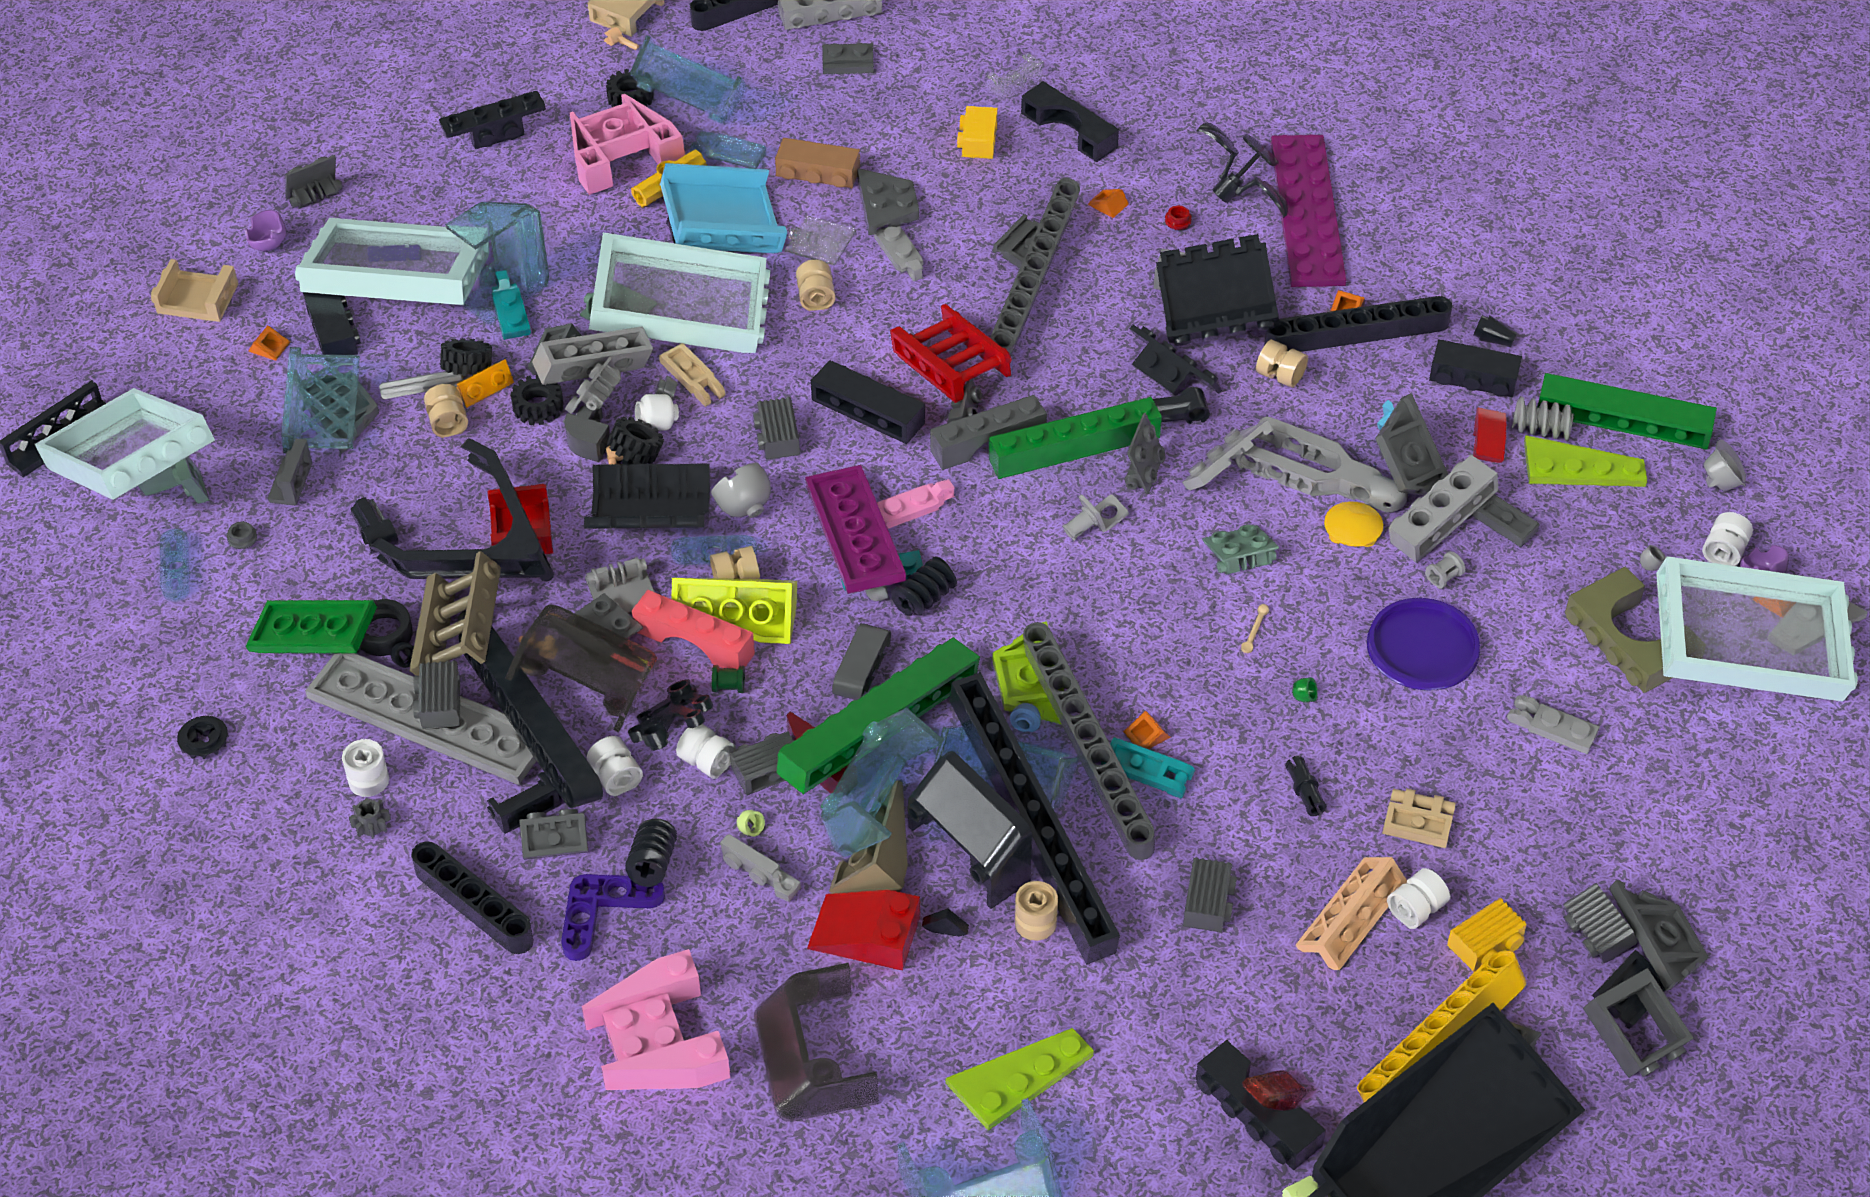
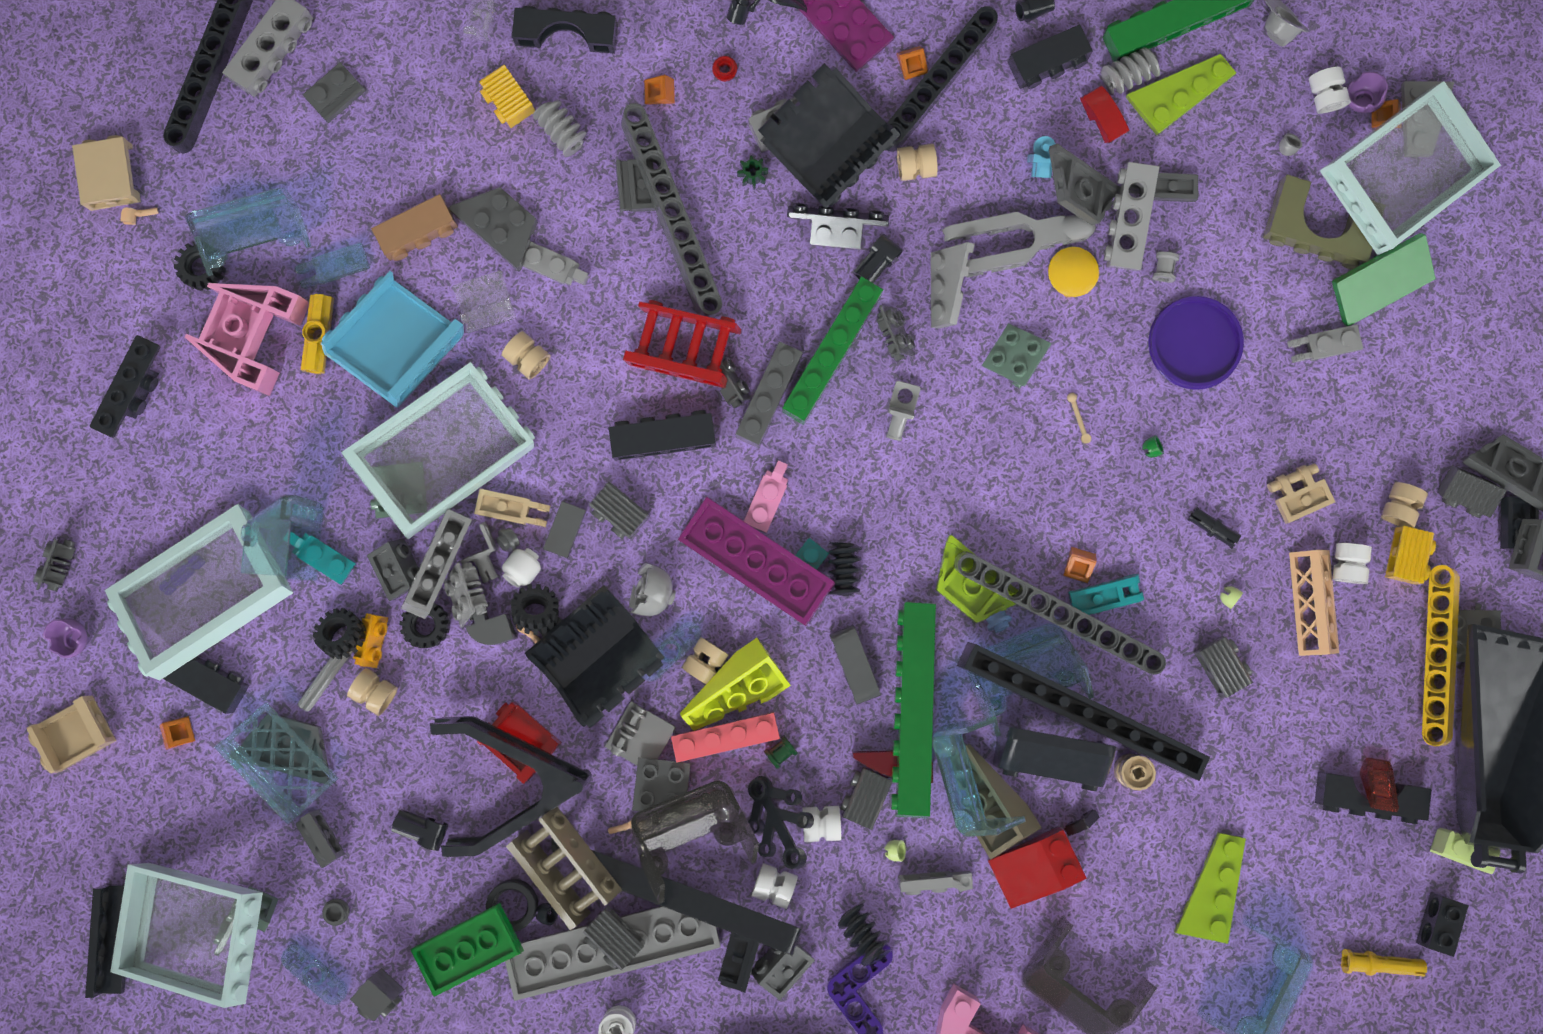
camera: 40 degrees left, 35 degrees up
none -> dark grey brick [350,968,404,1022]
none -> light grey bracket [461,521,498,583]
none -> light grey piece [533,100,587,157]
none -> dark grey tile [543,501,586,559]
none -> dark green gear [737,155,768,190]
none -> yellowish green hinge [1220,586,1243,609]
none -> tile [1332,233,1436,326]
none -> tan wheel [1381,482,1428,528]

